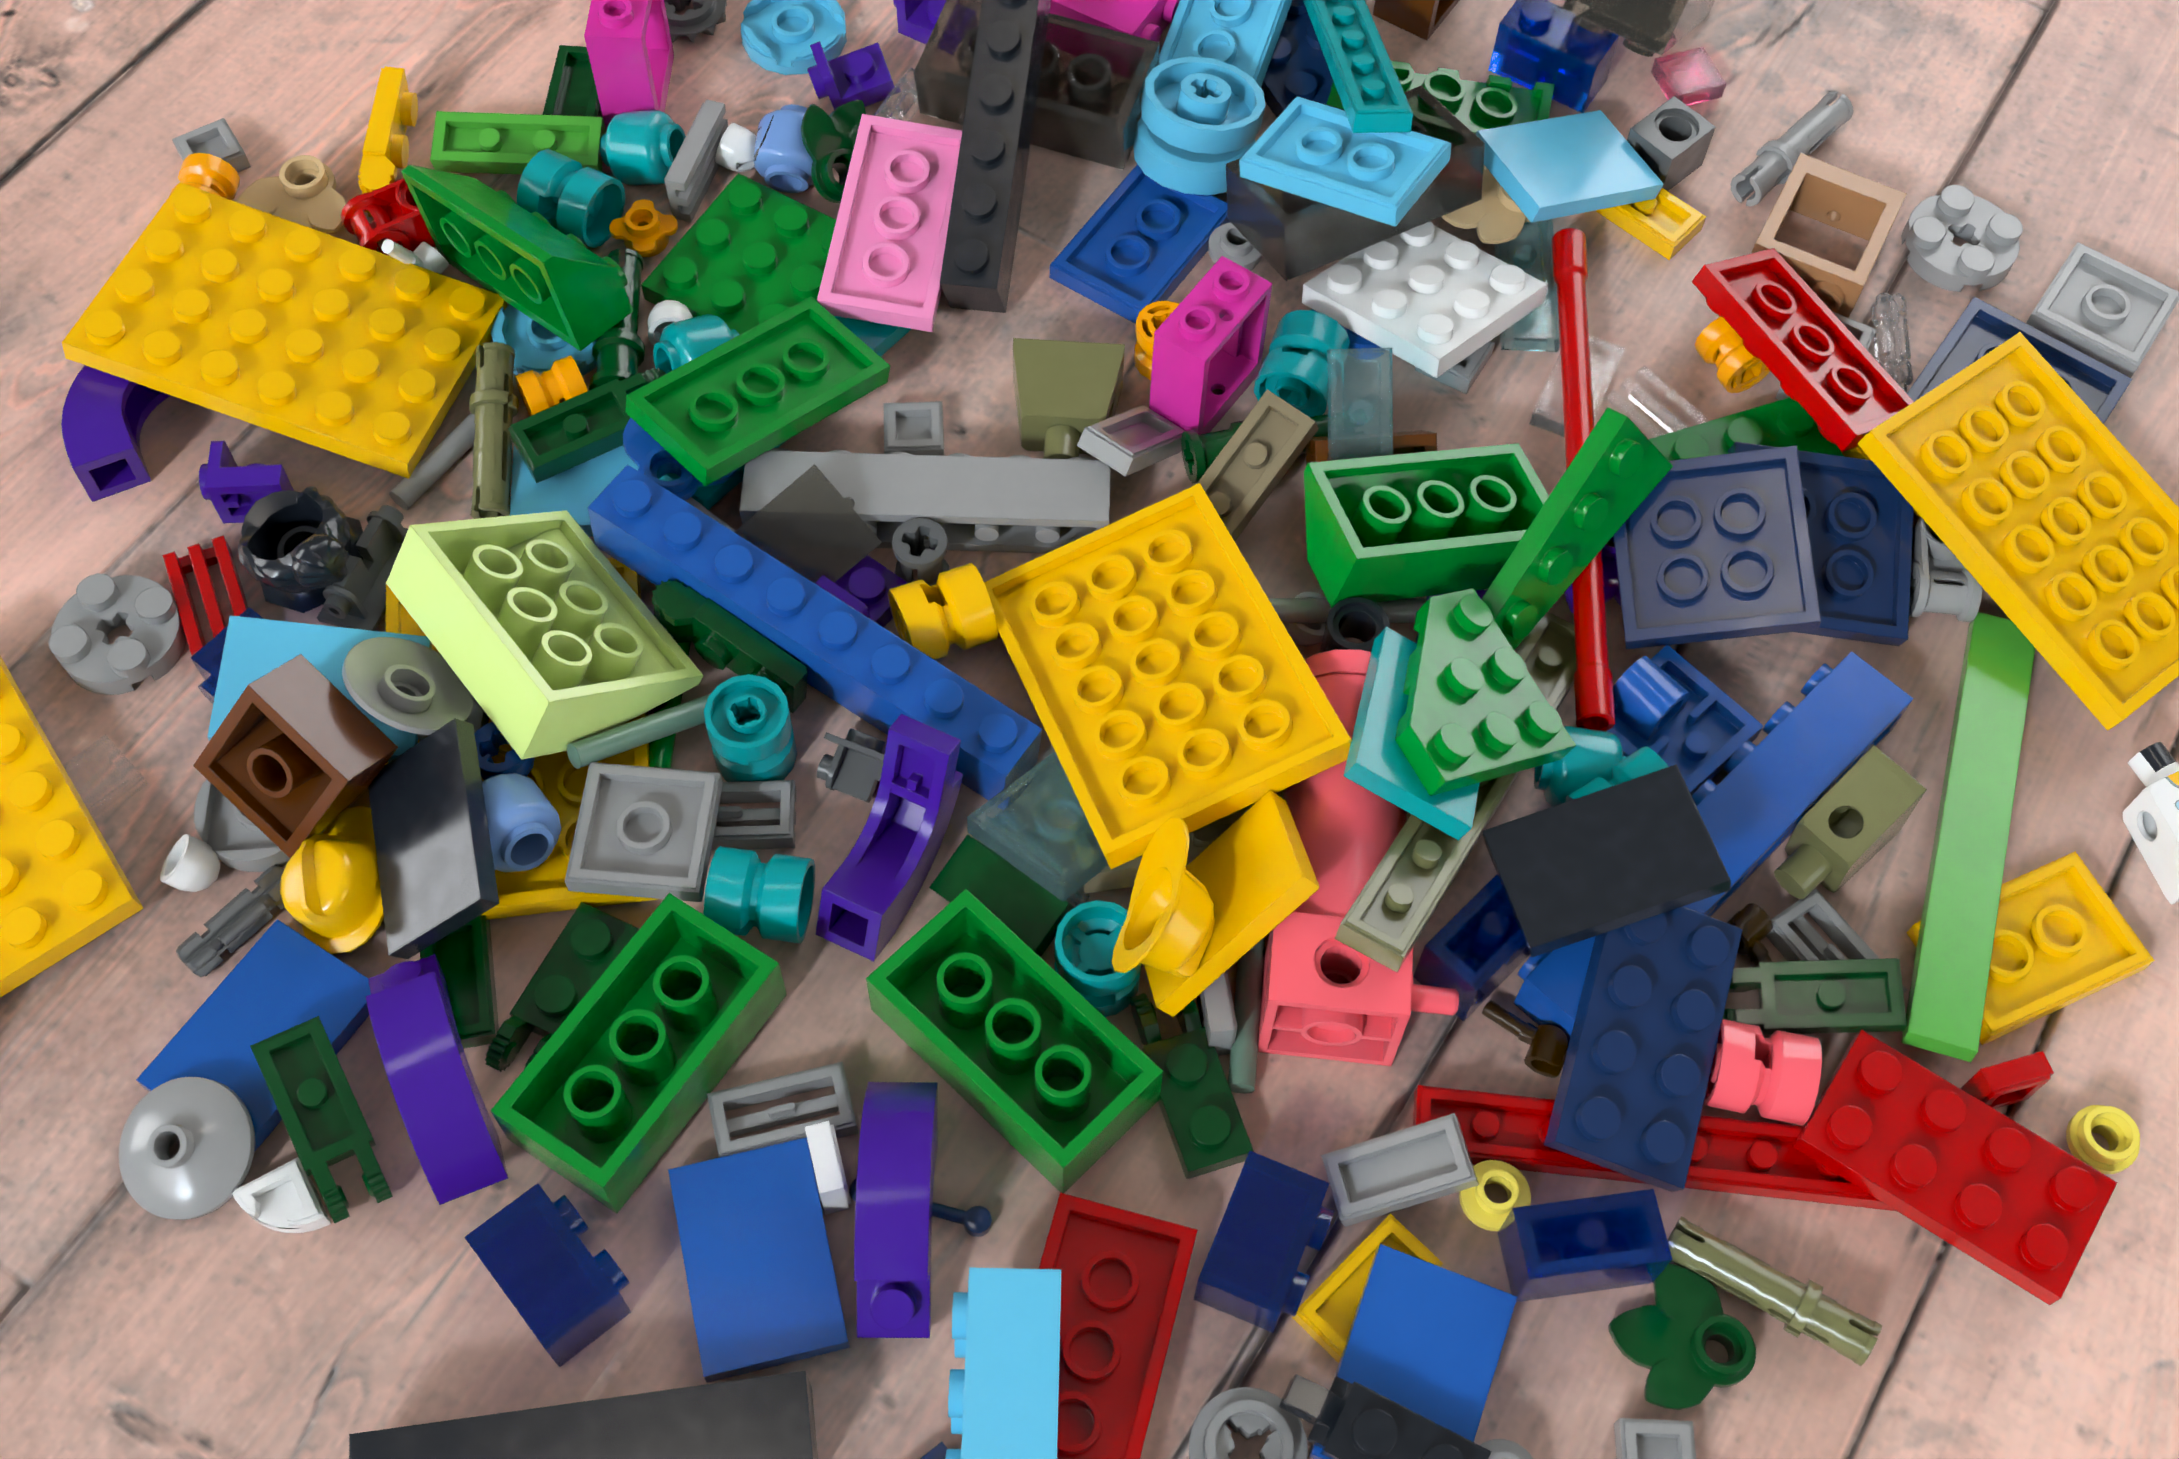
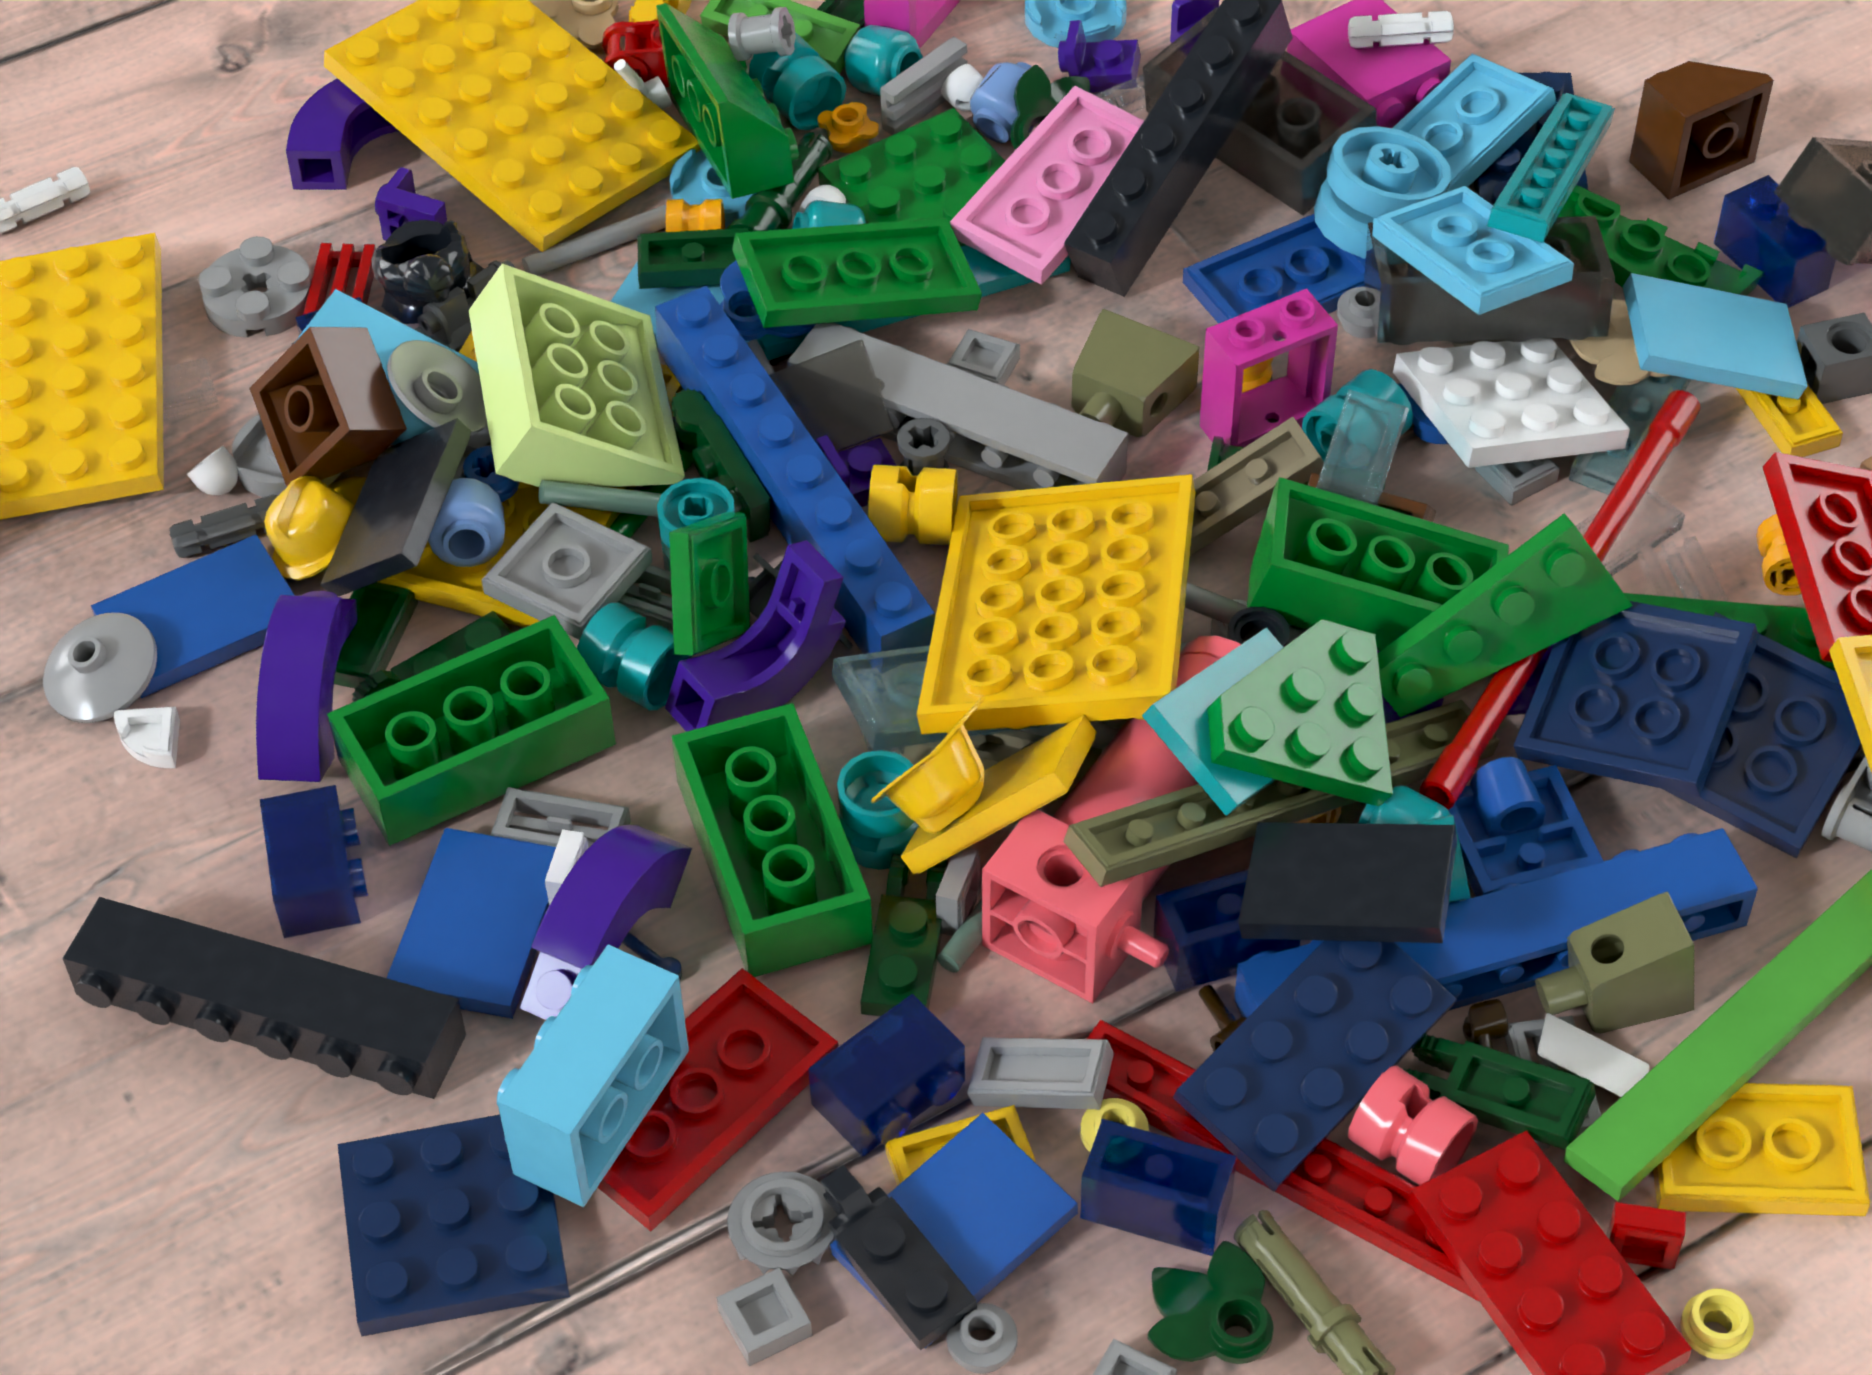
camera: 30 degrees right, 10 degrees down
dark green hinge [250,1016,393,1223] -> none
olive pin [469,342,519,519] -> none
dark green tile [929,834,1074,957] -> none
light grey tile [1077,405,1185,477] -> none
none -> green tile [669,512,750,656]
none -> light grey bush [728,7,796,61]
none -> white sticker [1537,1013,1649,1097]

